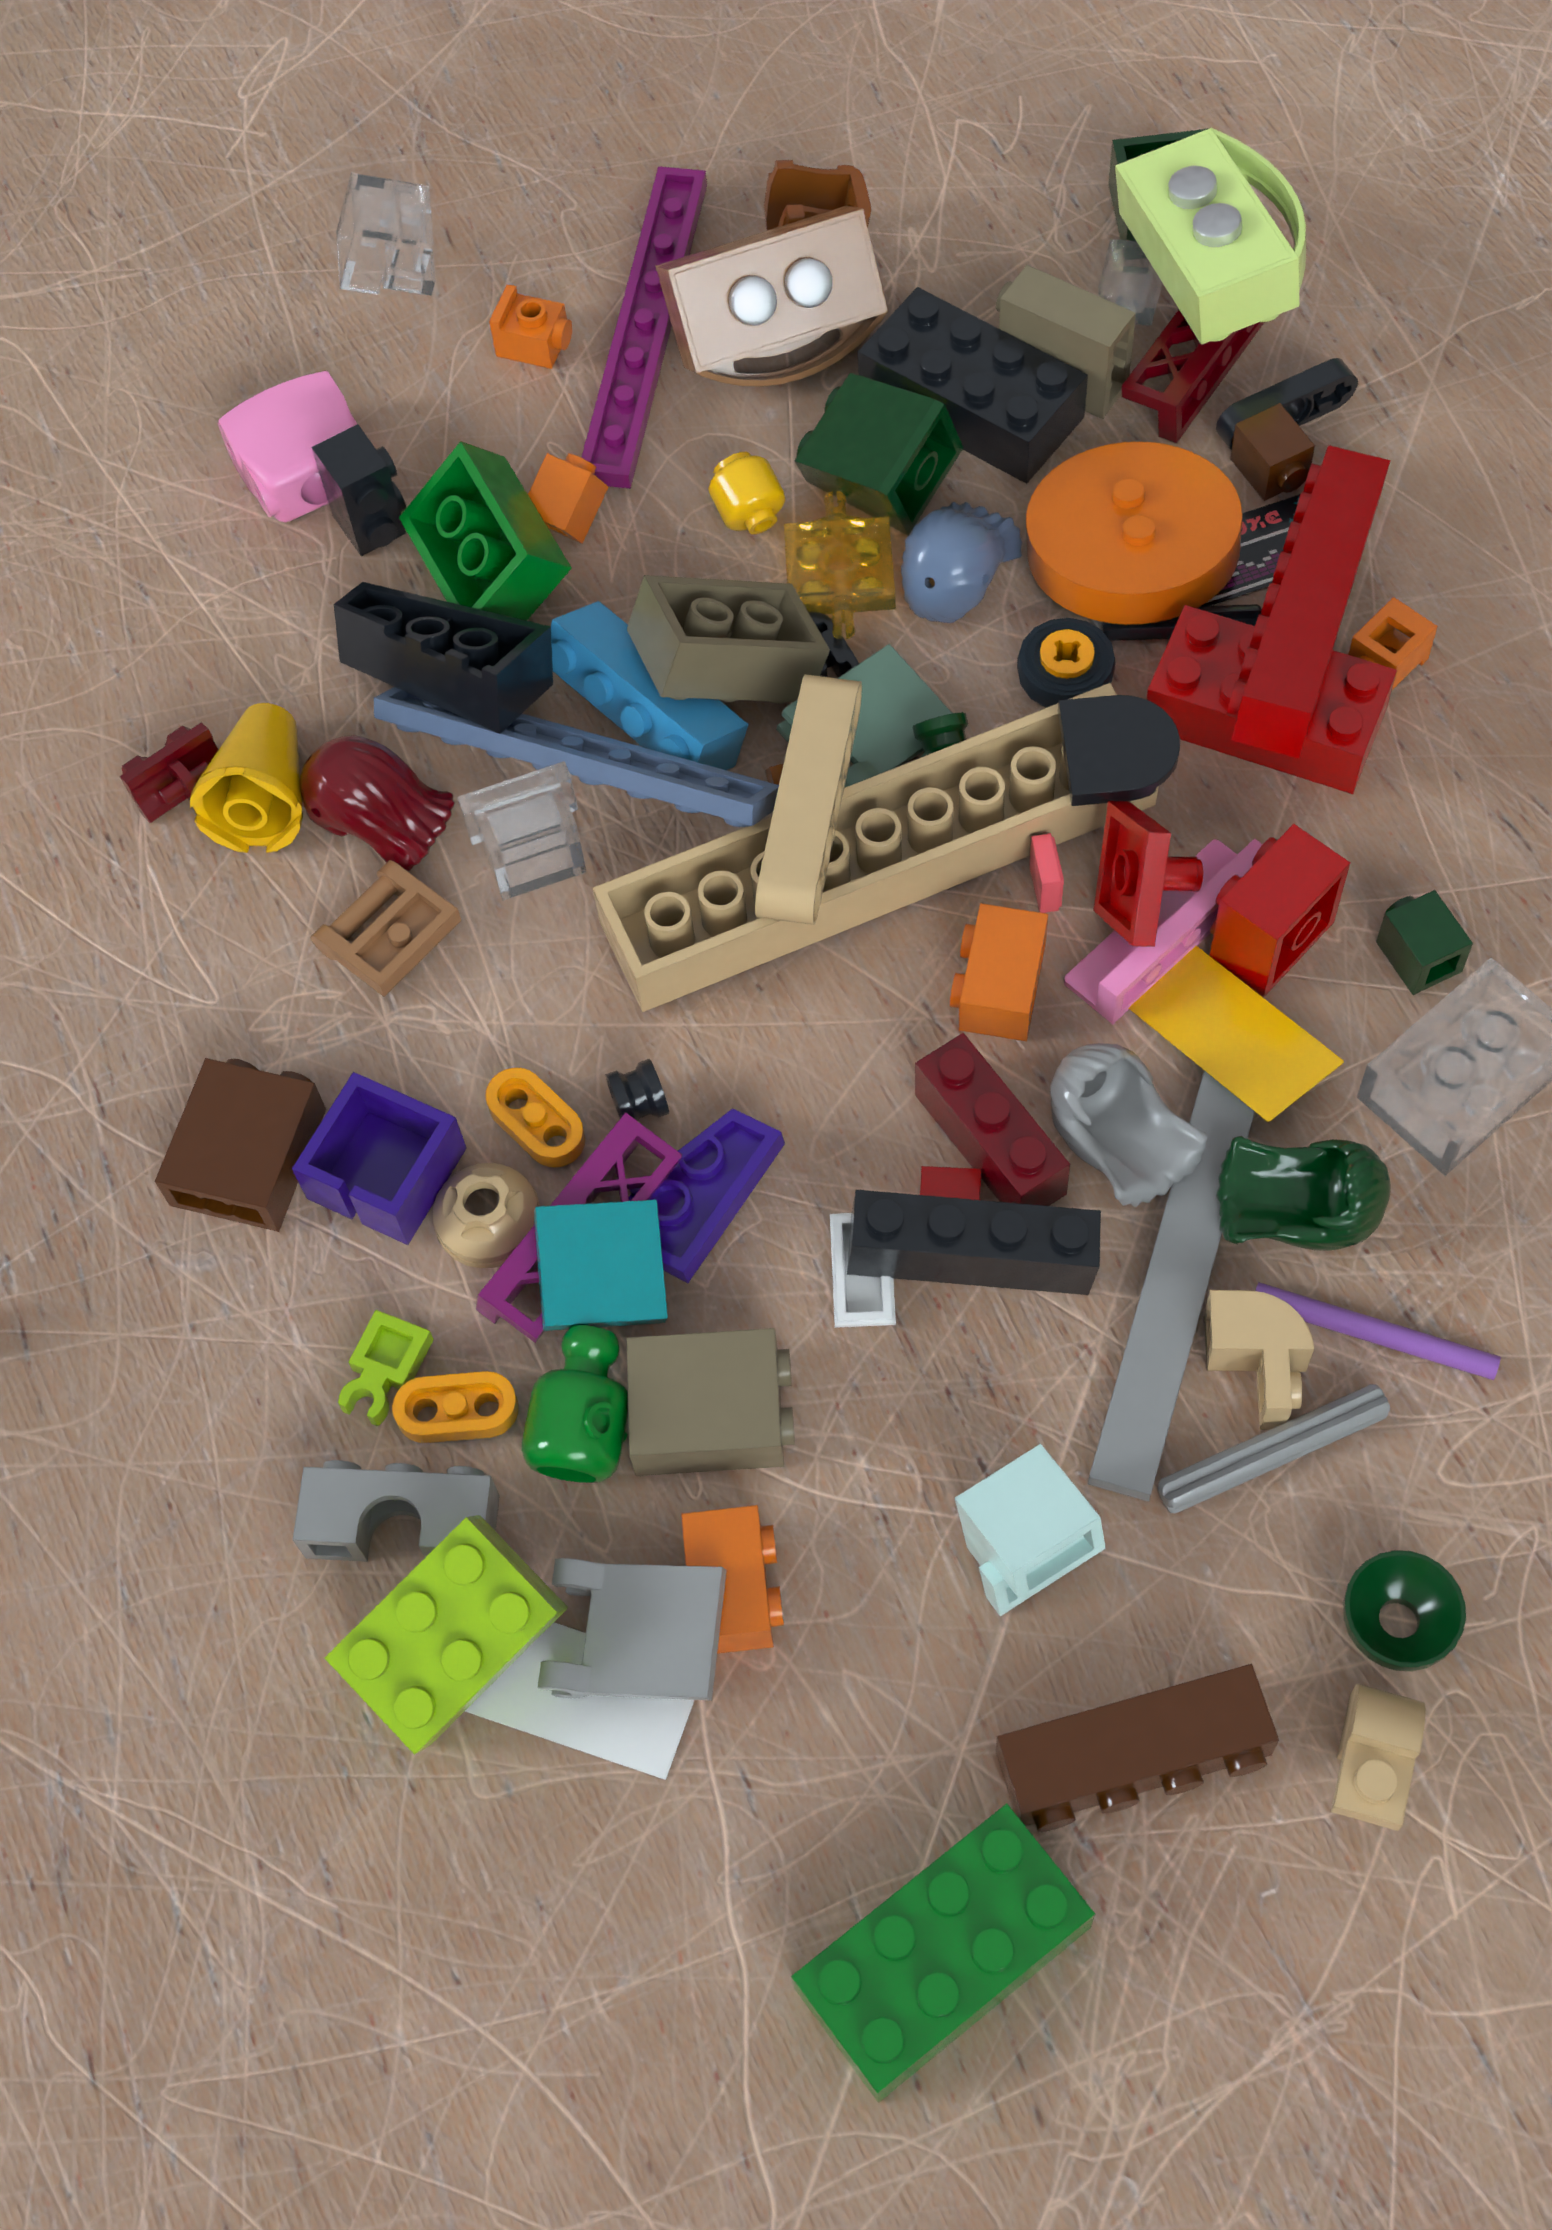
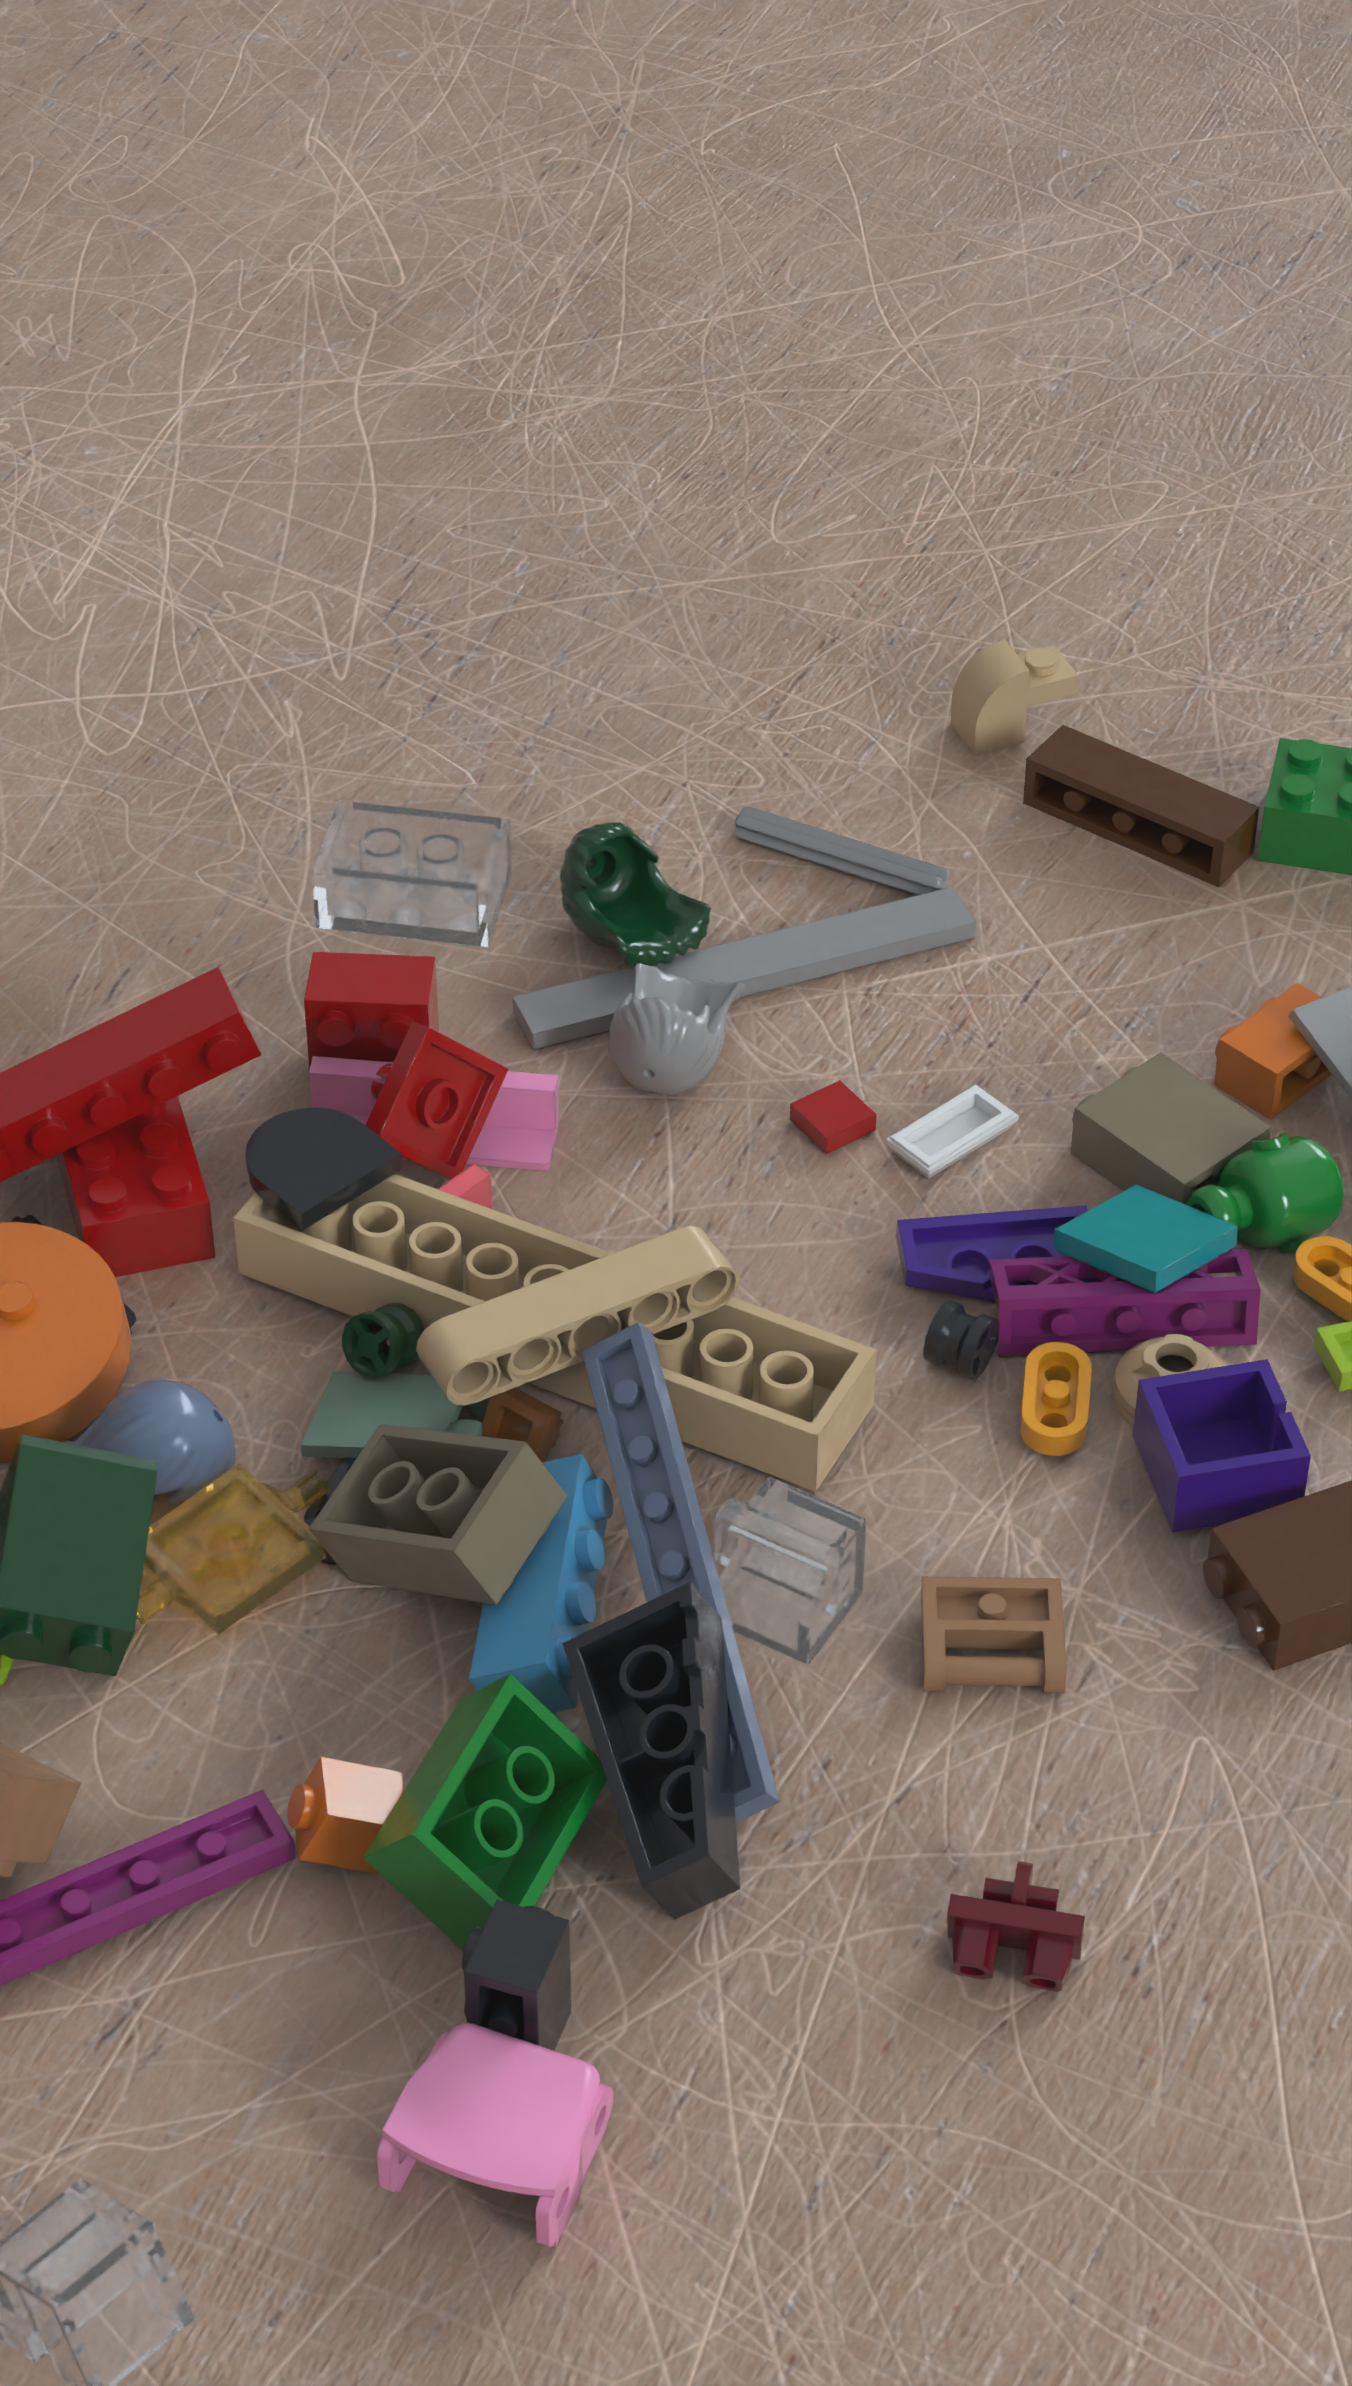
camera: 135 degrees left, 20 degrees down
yellow cone [190,703,303,853] -> none
dark red piece [299,735,455,871] -> none
orange brick [489,284,572,369] -> none
yellow head [708,452,785,535] -> none
black brick [847,1190,1101,1295] -> none
dark red brick [915,1032,1070,1206] -> none
orange brick [950,903,1049,1041] -> none
light aqua plate [955,1444,1106,1616] -> none
black wheel [1017,618,1116,708] -> none
yellow sticker [1128,946,1344,1122] -> none
tan brick [1204,1290,1314,1430] -> none
medium lavender bar [1256,1282,1501,1380] -> none
dark green piece [1343,1550,1466,1671] -> none
dark green brick [1376,890,1473,995] -> none

